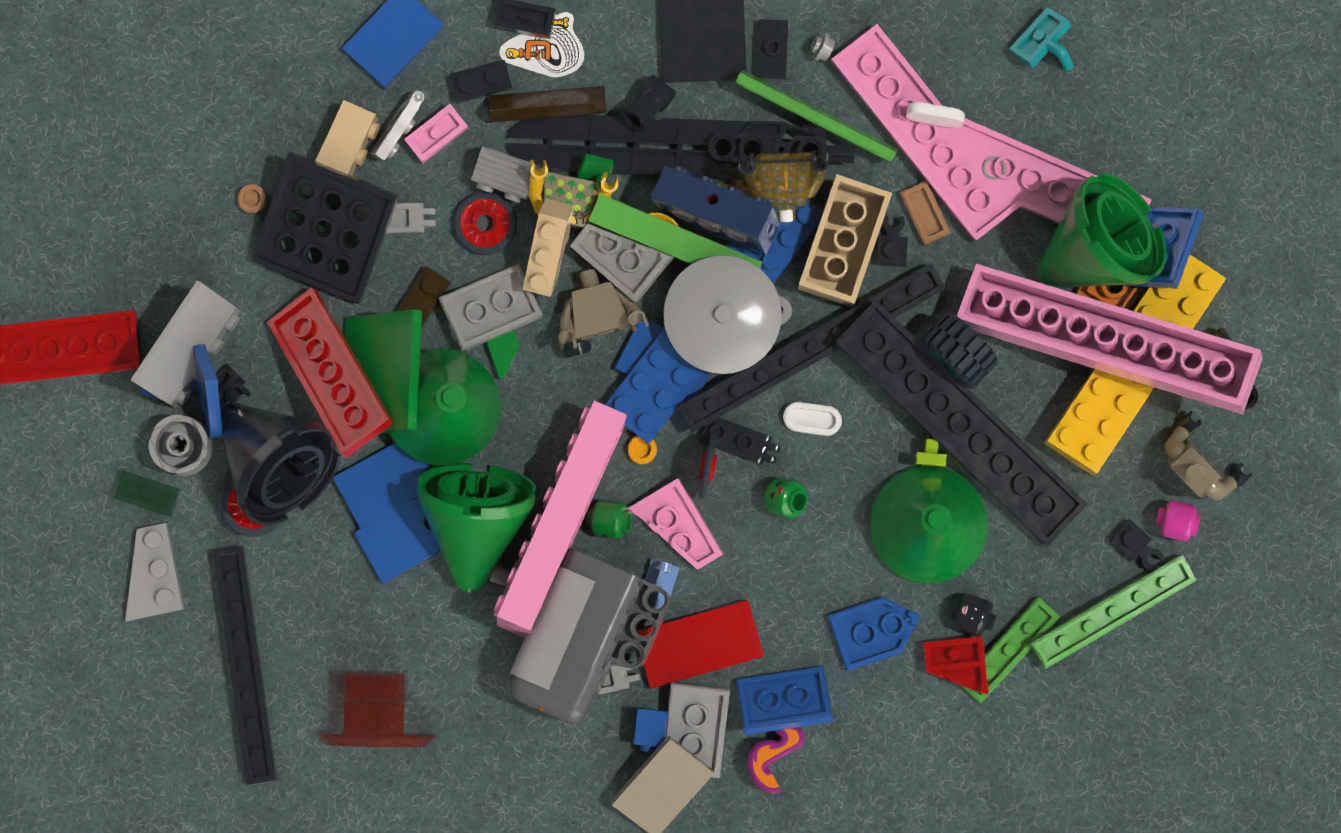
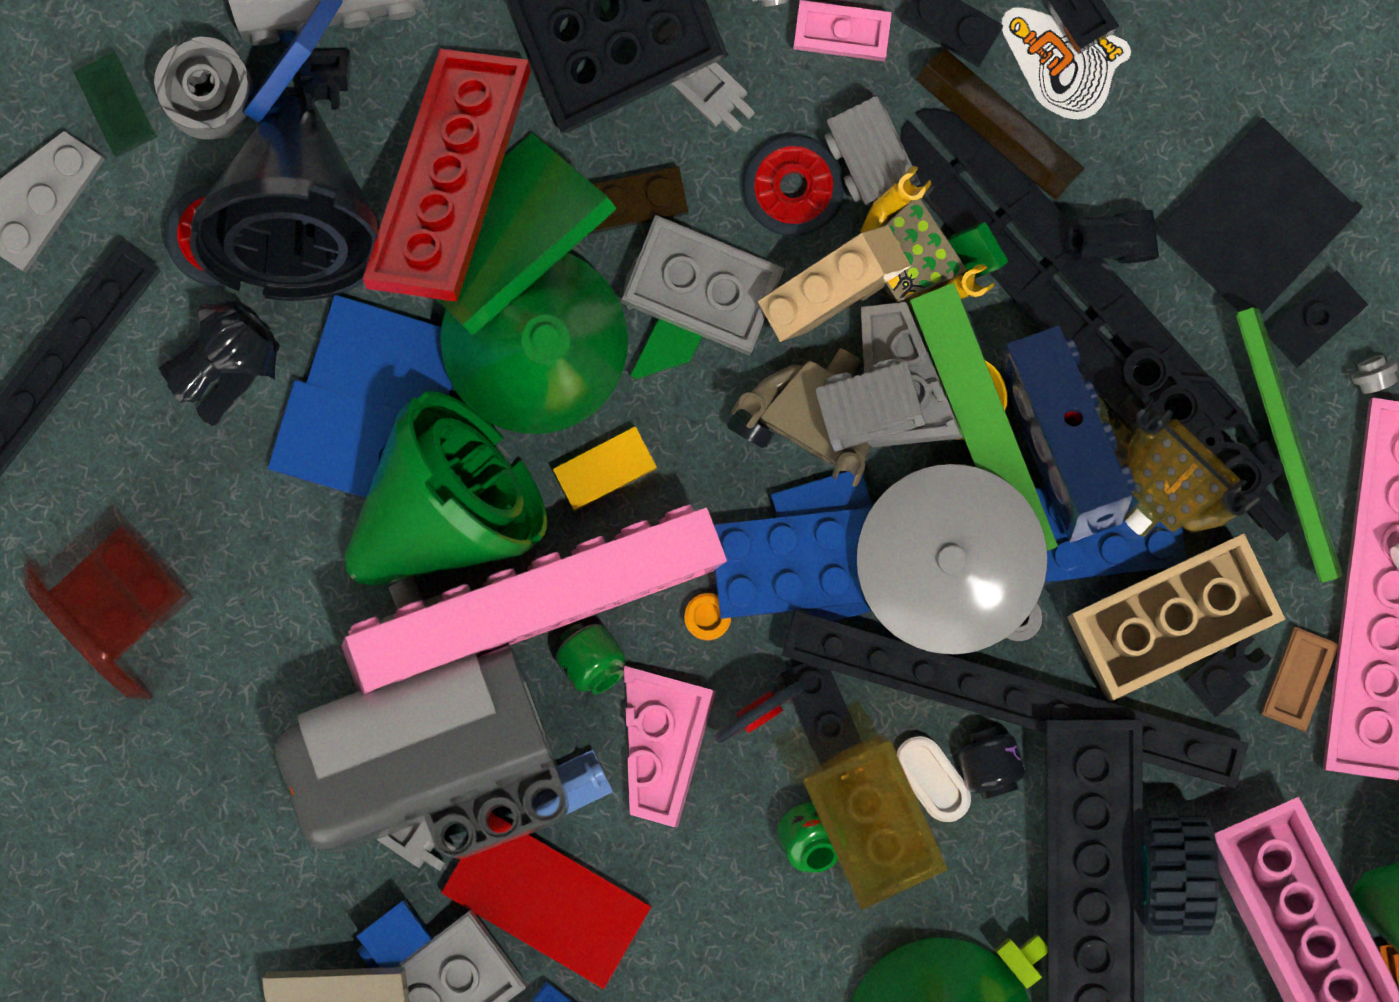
camera: 45 degrees right, 0 degrees up
none -> black piece [158,301,280,426]
none -> yellow tile [553,426,657,512]
none -> clear yellow slope [802,733,948,910]
none -> light grey brick [815,359,926,451]
none -> black head [957,727,1025,800]

